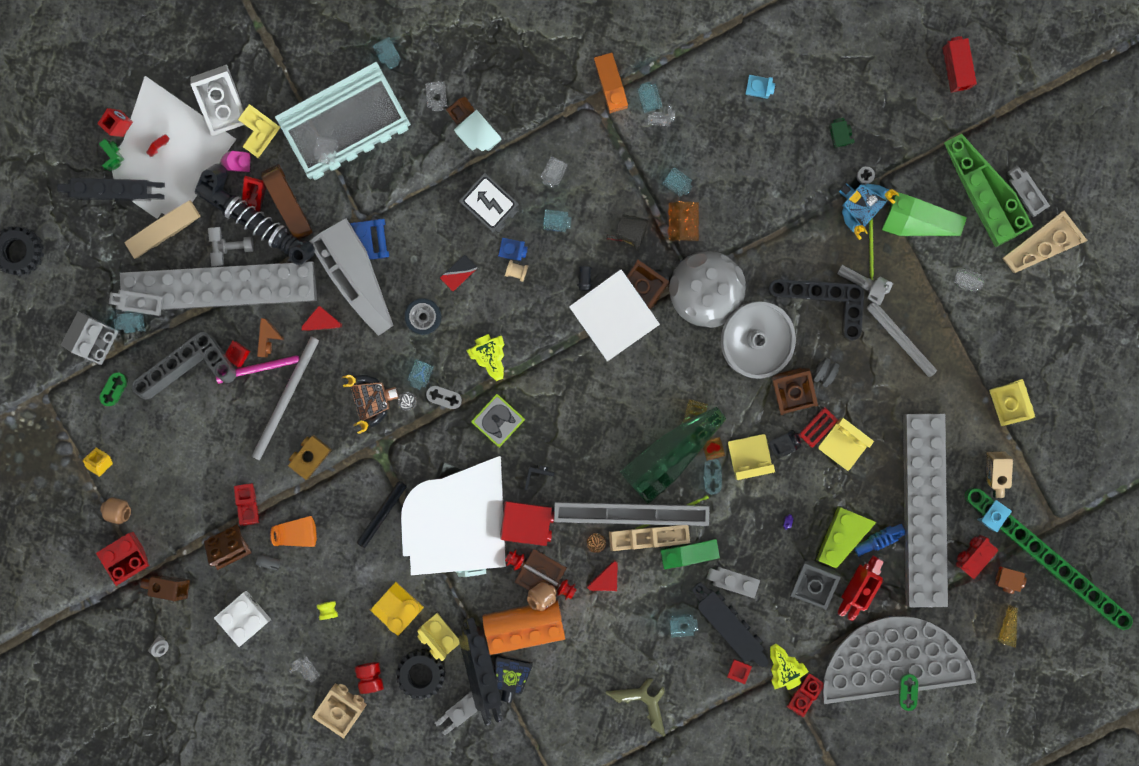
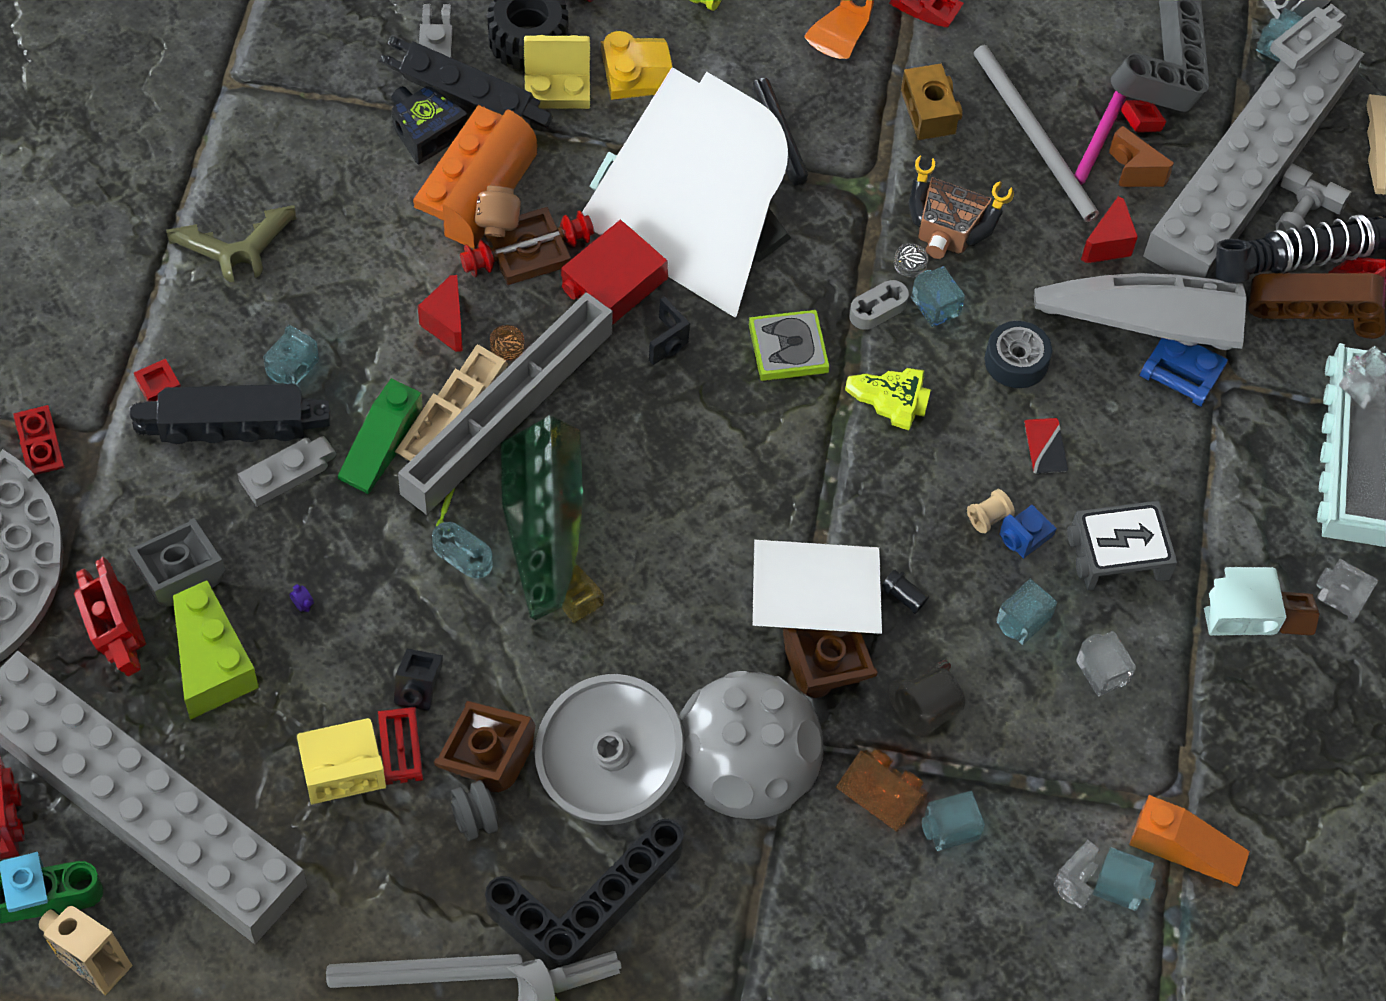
camera: 125 degrees right, 30 degrees down
clear orange tile [701,437,725,461] -> none
light yellow bracket [728,434,775,480] -> none
neon yellow rock [770,644,809,690] -> none
blue hinge [854,524,905,557] -> none

